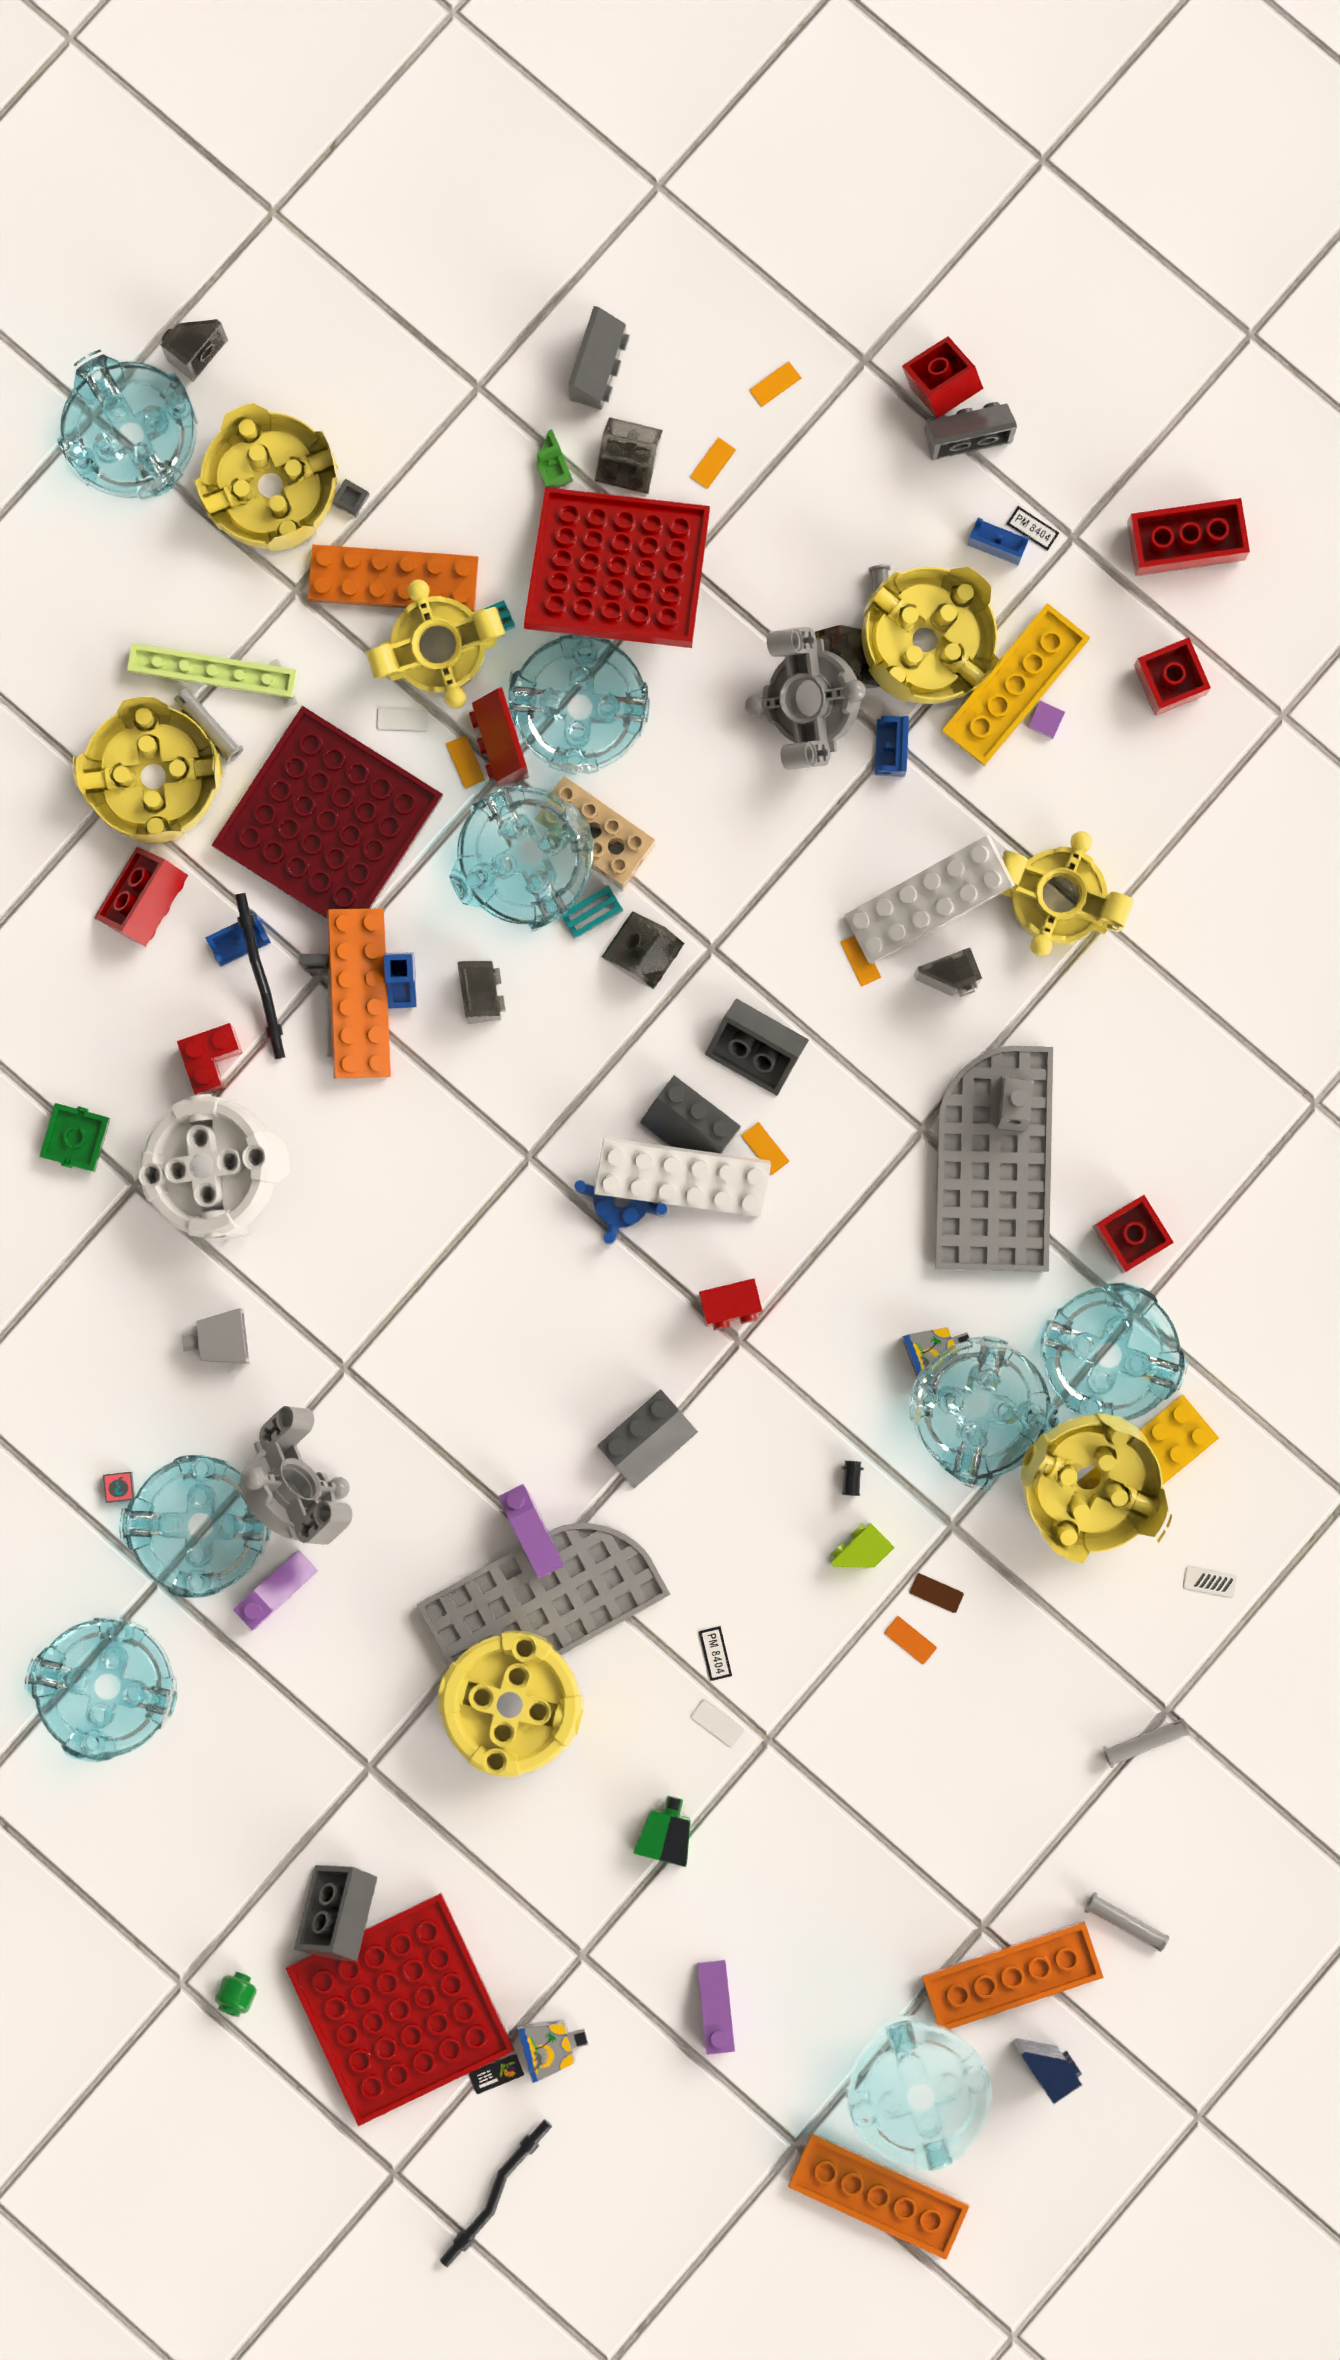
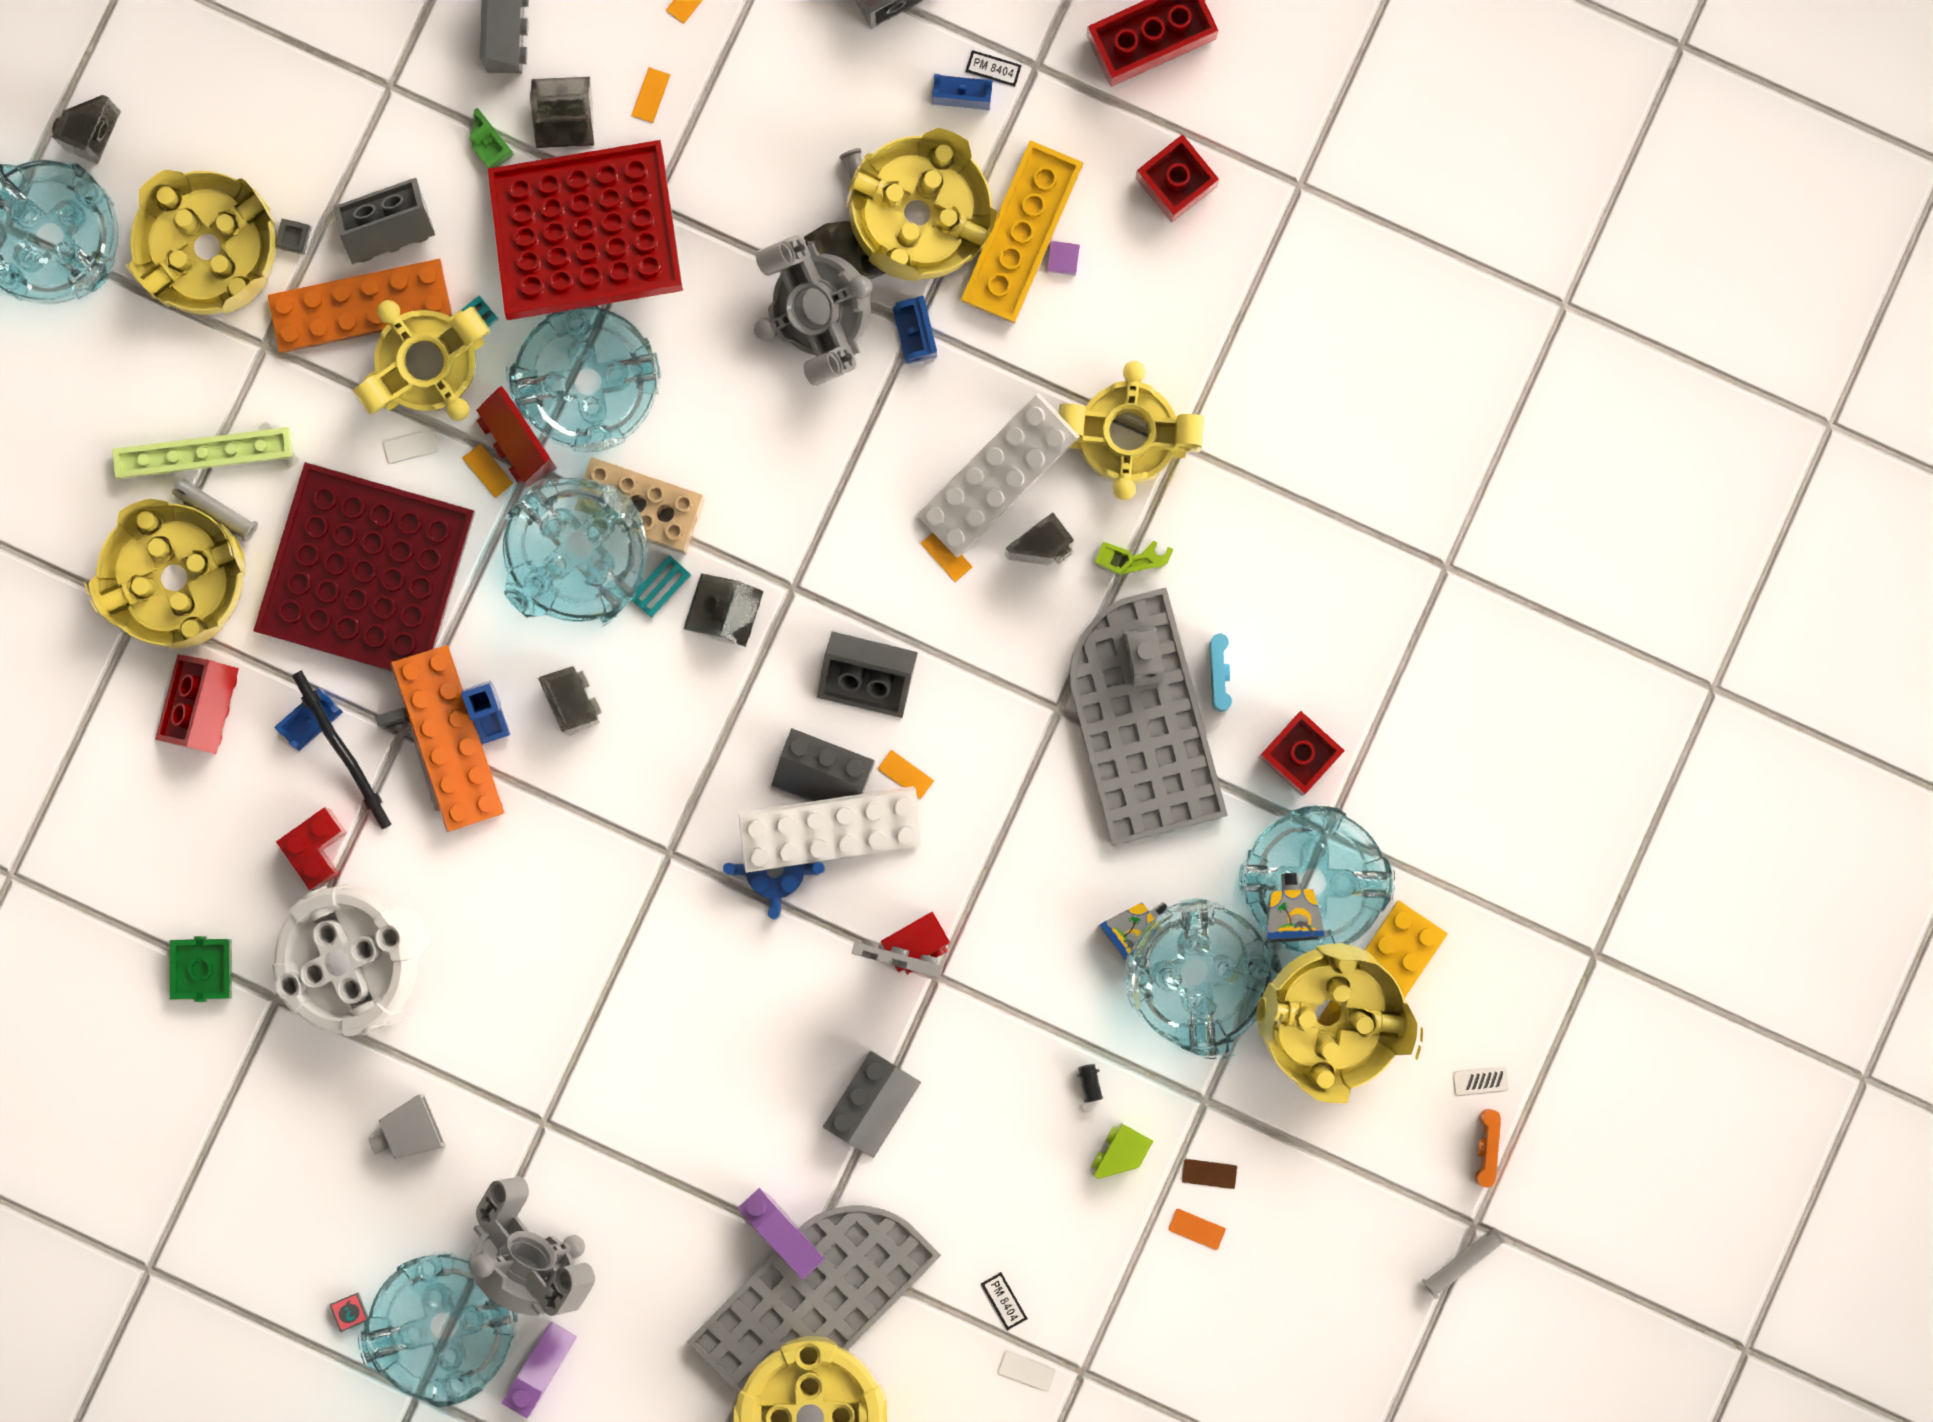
camera: 20 degrees left, 0 degrees up
none -> dark grey slope [333,177,435,264]
none -> light grey wing [851,938,943,978]
none -> lime piece [1094,541,1174,576]
none -> medium azure plate [1209,633,1232,712]
none -> torso [1265,873,1325,943]
none -> orange plate [1474,1109,1501,1188]

